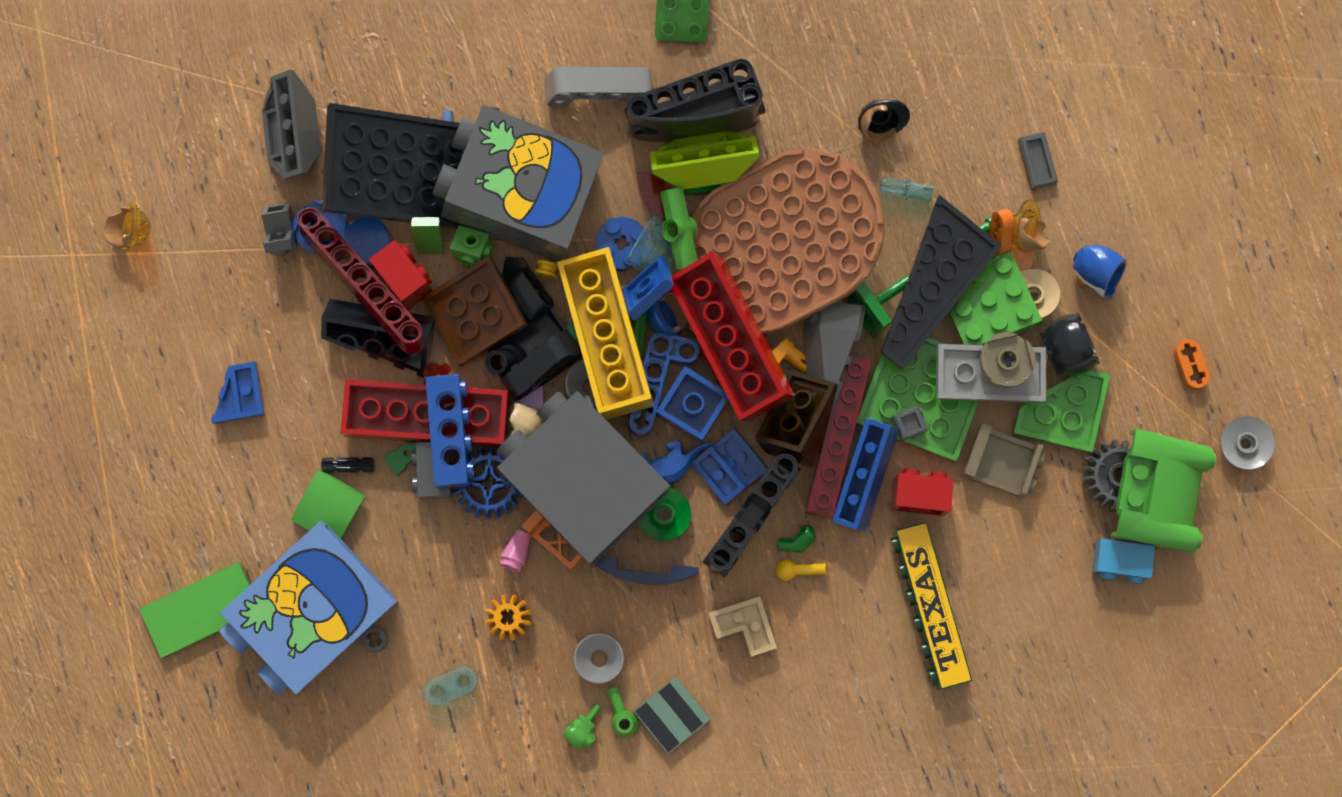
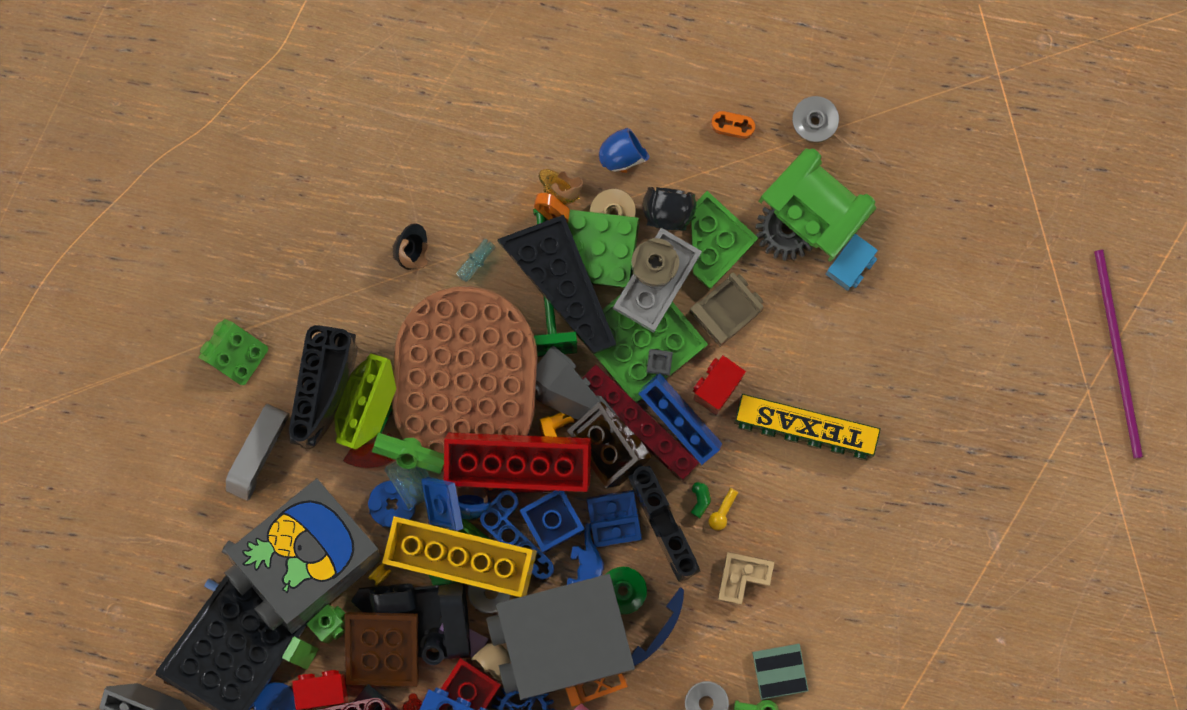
camera: 60 degrees left, 0 degrees up
dark grey tile [1018,132,1058,190] -> none

